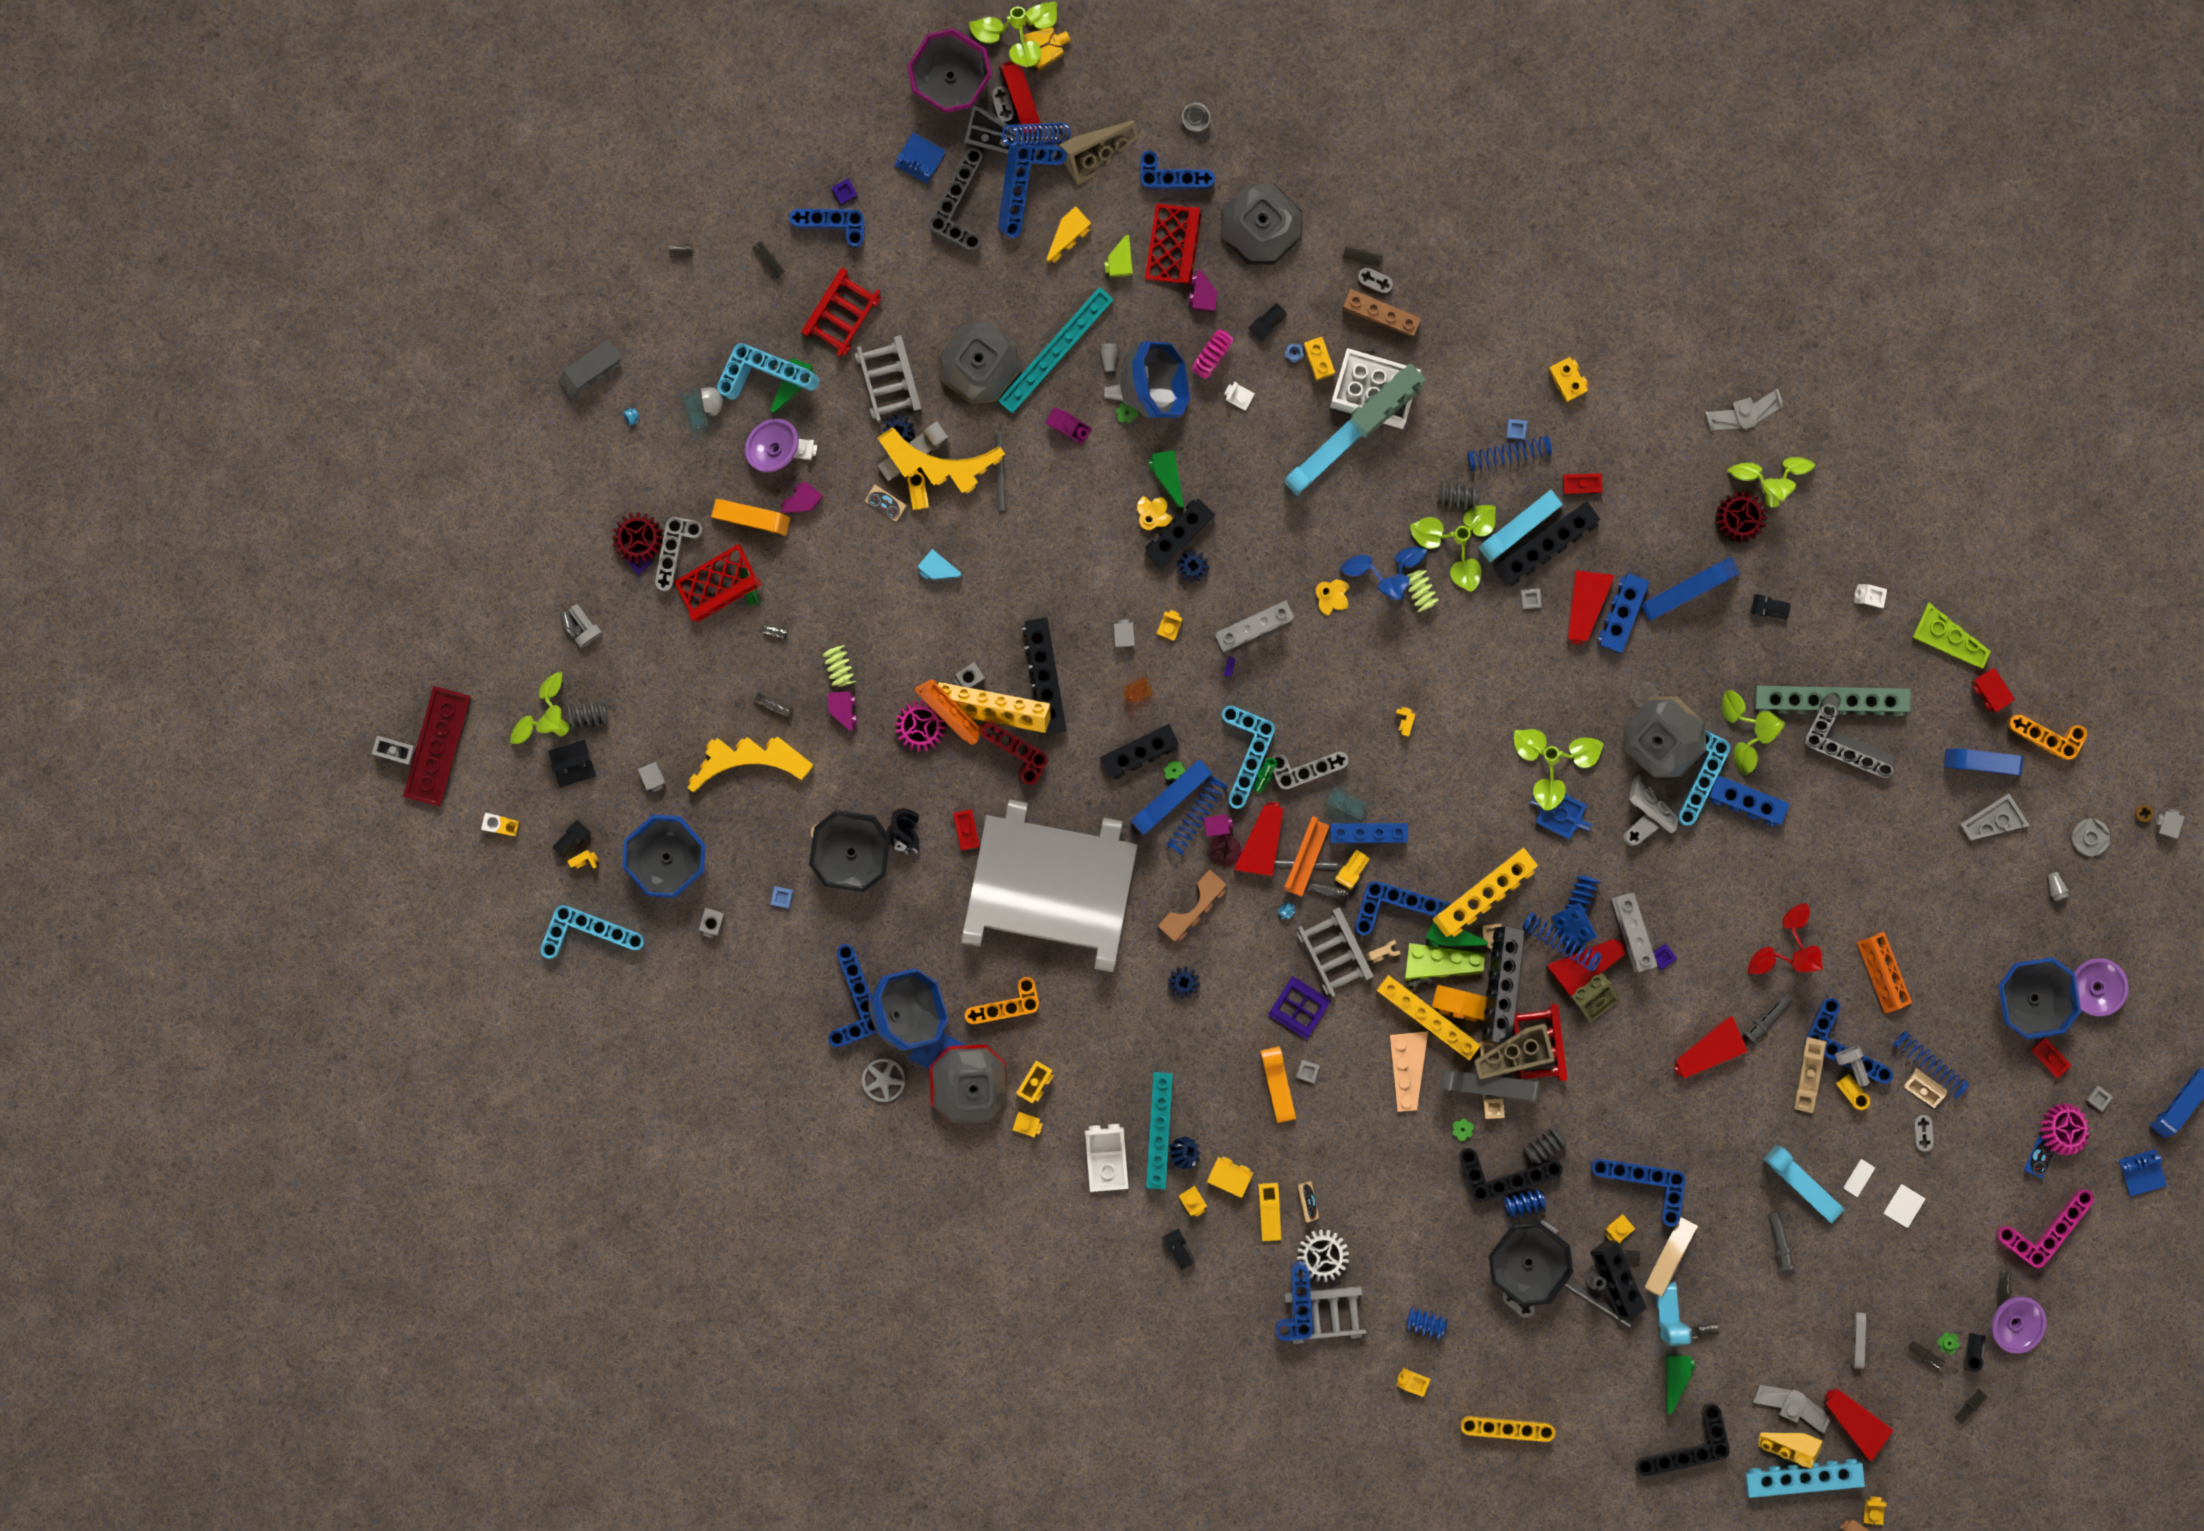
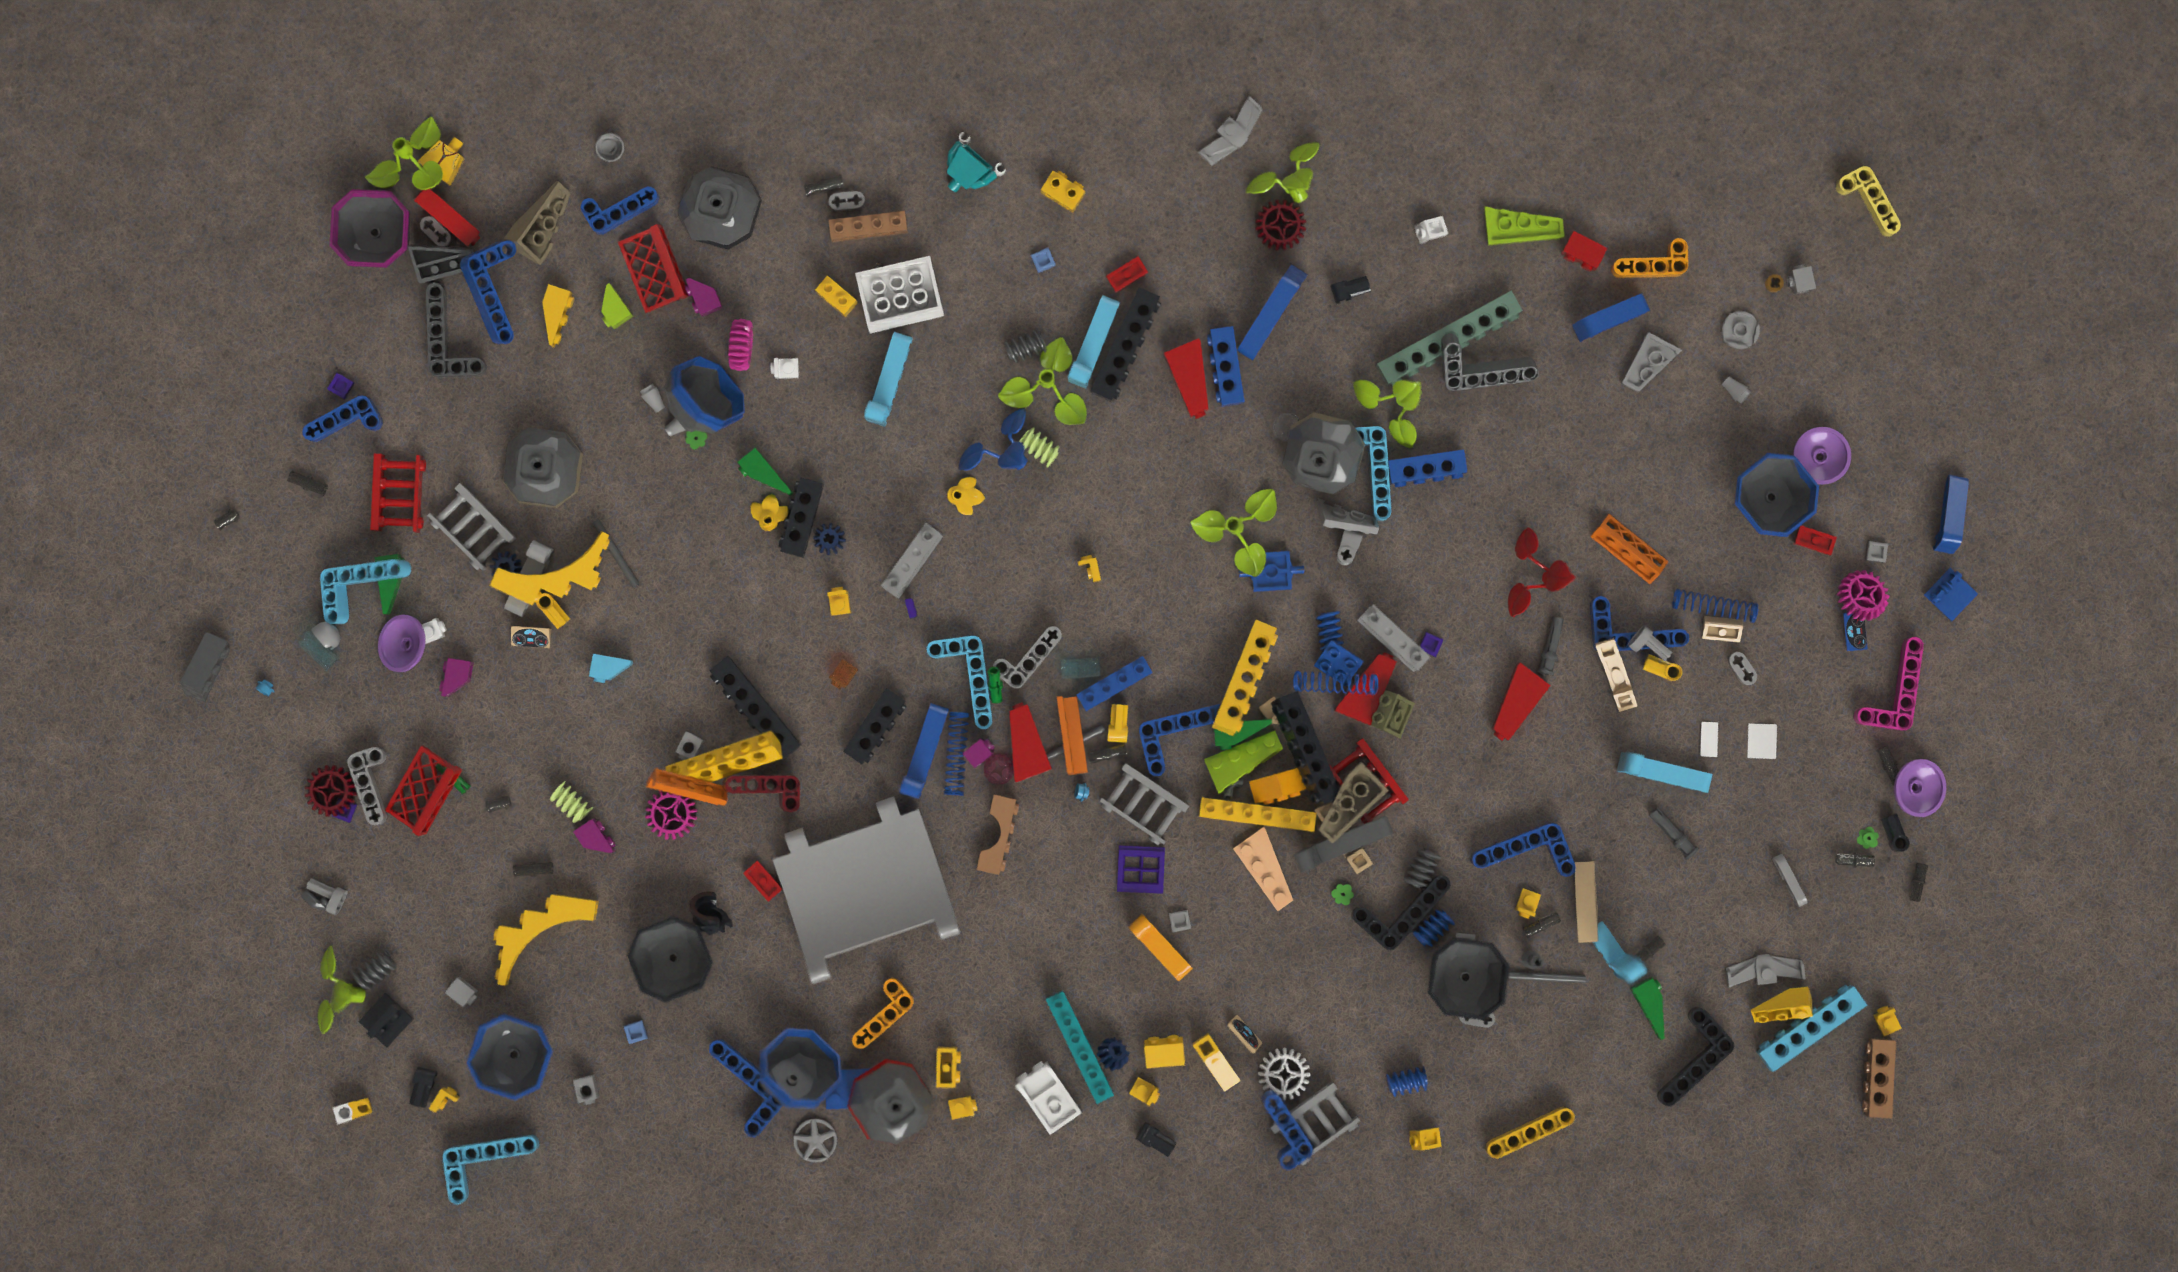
camera: 30 degrees left, 0 degrees up
light grey brick [372,736,416,765] -> none
dark red plate [403,686,471,807] -> none
light orange beam [711,499,791,536] -> none
blue hinge [894,133,946,184] -> none
teal plate [998,287,1114,414] -> none
blue piece [1002,123,1071,146] -> none
magenta slope [1045,407,1092,445] -> none
light grey brick [1114,619,1135,648] -> none
bright green plant [1164,761,1185,780] -> none
dark blue gear [1168,966,1200,999] -> none
black piece [1248,303,1288,341] -> none
medium blue plate [1285,344,1304,362] -> none
sand green wedge [1350,363,1426,438] -> none
tan plate [1363,940,1400,963] -> none
blue piece [1468,435,1552,472] -> none
light grey tile [1520,588,1542,609] -> none
black brick [1590,1240,1647,1320] -> none
red slope [1824,1388,1894,1461] -> none
none -> teal torso [947,132,1006,192]

